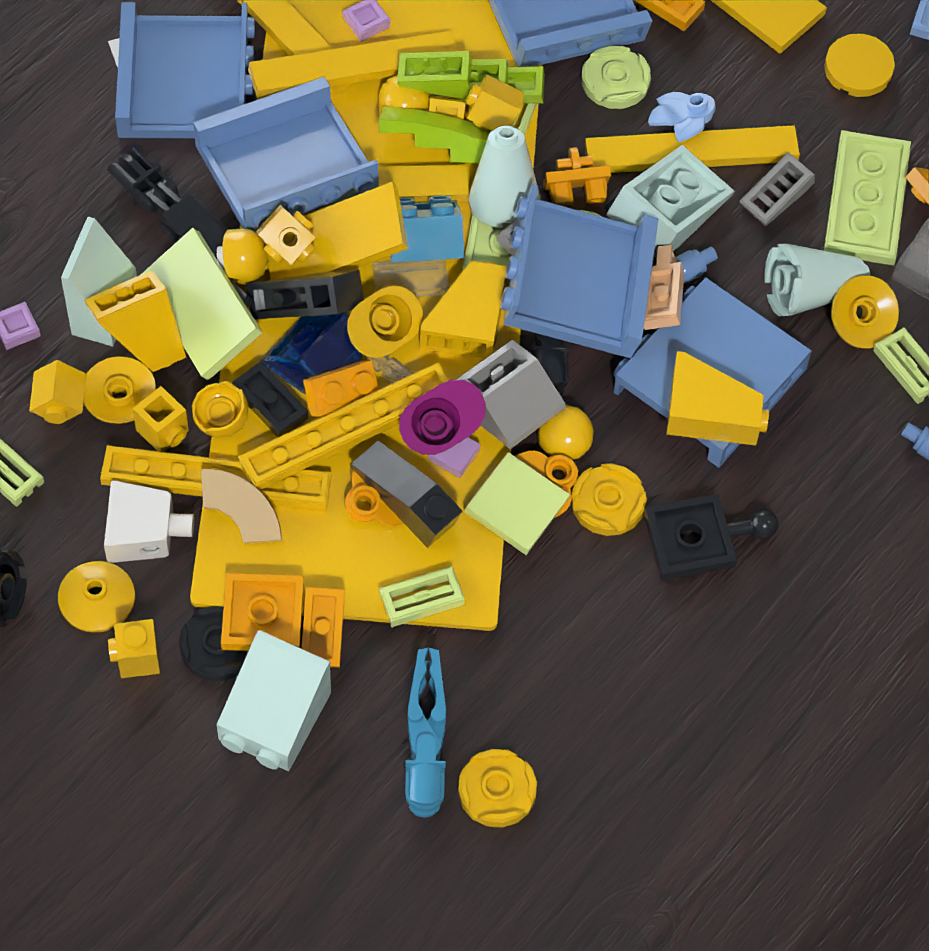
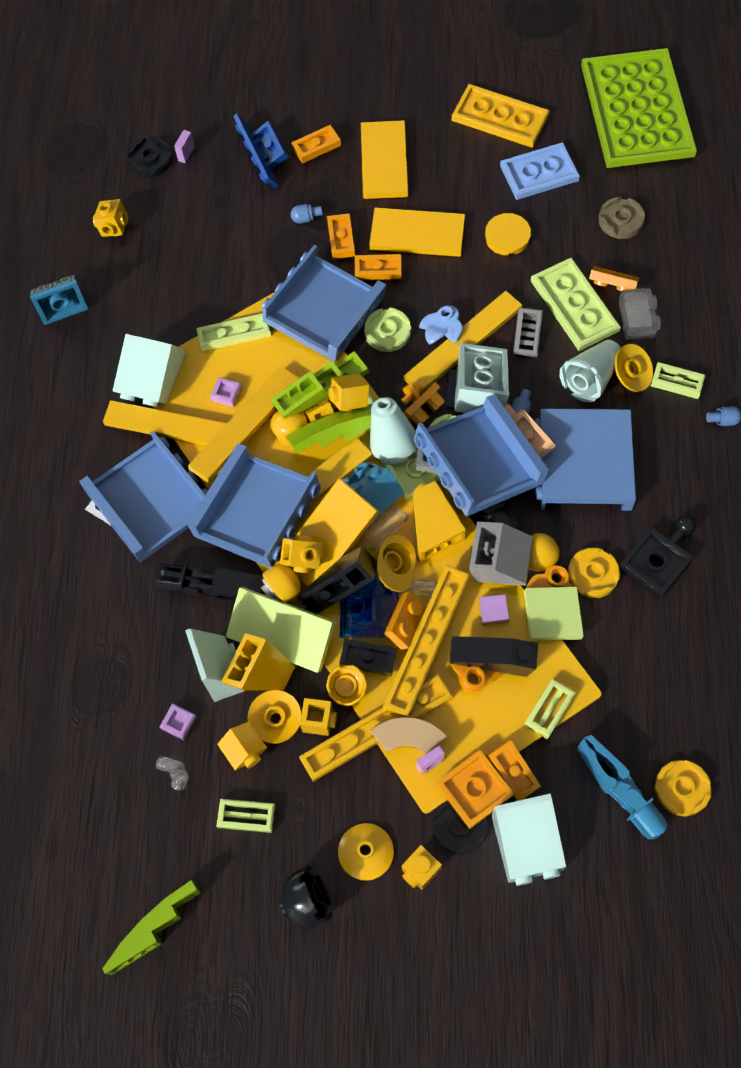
camera: 30 degrees left, 5 degrees up
white torso [104,481,194,563] -> none
magenta piece [399,380,486,455] -> none
yellow slope [667,351,769,446] -> none
none -> lavender tile [416,746,445,775]

